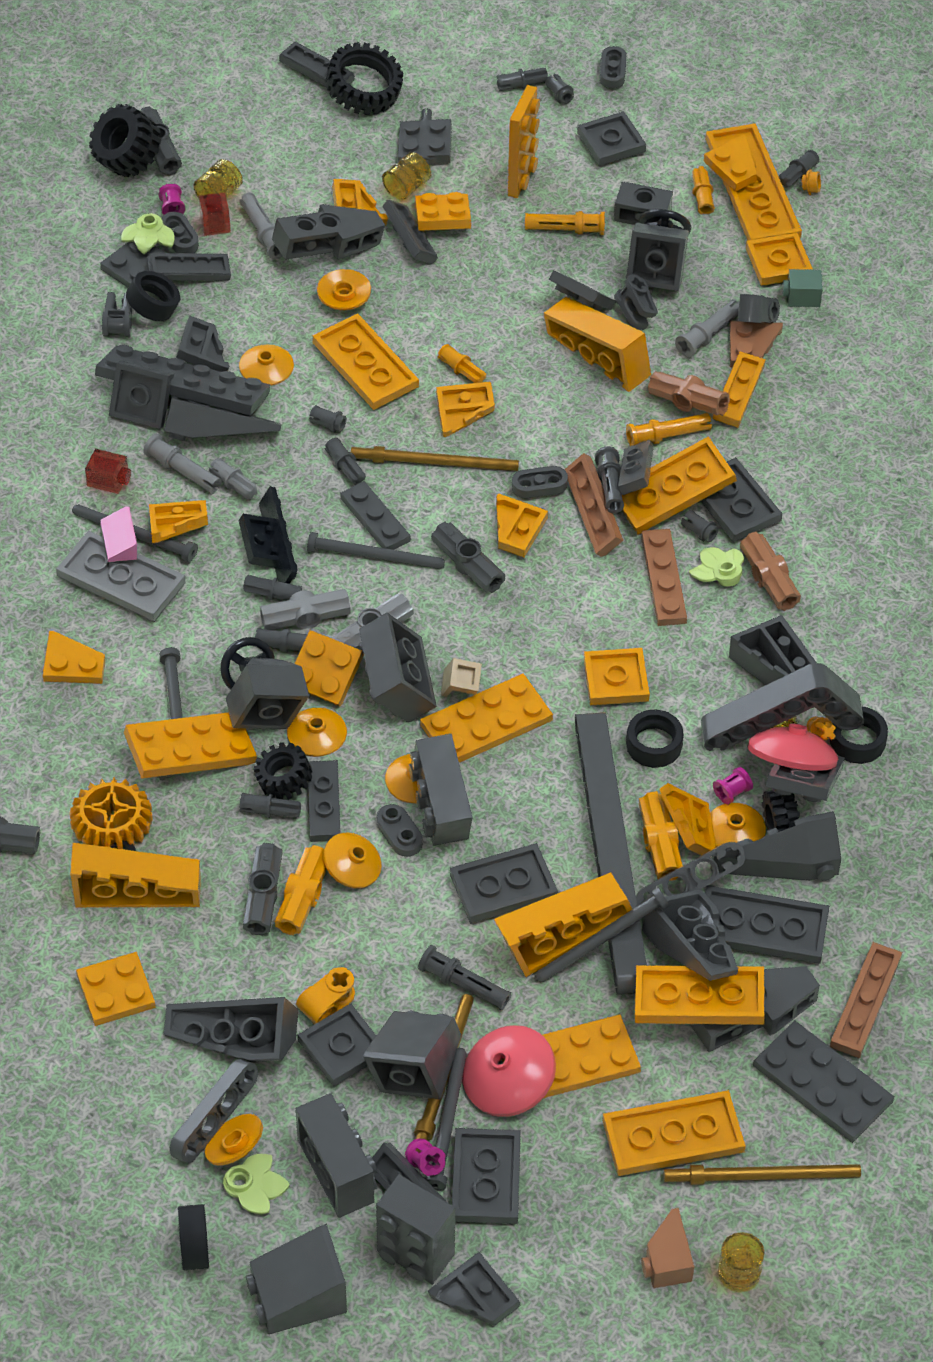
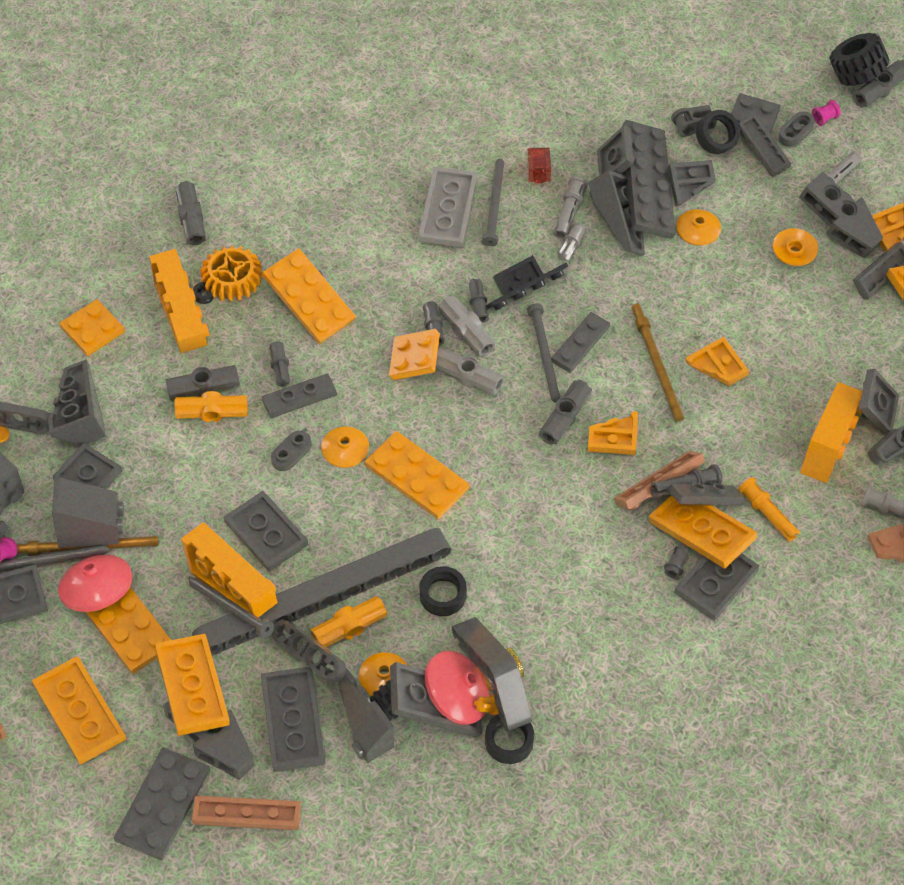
camera: 70 degrees right, 5 degrees up
light orange wing [43,631,106,684] -> none
bright pink slope [100,506,137,562] -> none
yellowish green plate [121,213,175,254] -> none
light orange wing [149,500,208,543] -> none
dark grey bar [159,647,183,719] -> none
clear yellow wheel [193,159,243,208] -> none
clear red brick [199,192,231,236] -> none
dark grey piece [220,637,309,729] -> none
black tyre [254,742,313,800] -> none
light orange dish [287,708,347,757] -> none
light orange piece [296,967,355,1024] -> none
dark grey pin [309,405,347,433] -> none
light orange plate [312,313,419,410] -> none
light orange dish [323,832,382,889] -> none
dark grey axle [324,438,366,485] -> none
dark grey brick [359,613,437,722] -> none
dark grey brick [409,733,473,846] -> none
dark grey pin [418,945,512,1010] -> none
light orange axle [437,344,486,383] -> none
tan panel [441,658,482,697] -> none
dark grey plate [512,466,568,498] -> none
light orange plate [583,648,650,706] -> none
nougat plate [641,529,687,626] -> none
dark grey wedge [642,889,738,981] -> none
nougat piece [648,371,730,416] -> none
light orange wing [660,783,716,856] -> none
pearl gold bar [663,1164,861,1185] -> none
yellowish green plate [689,547,744,587] -> none
light orange plate [712,351,766,428] -> none
dark pink bush [713,767,753,805] -> none
dark grey wedge [729,615,817,685] -> none
nougat piece [740,531,801,611] -> none

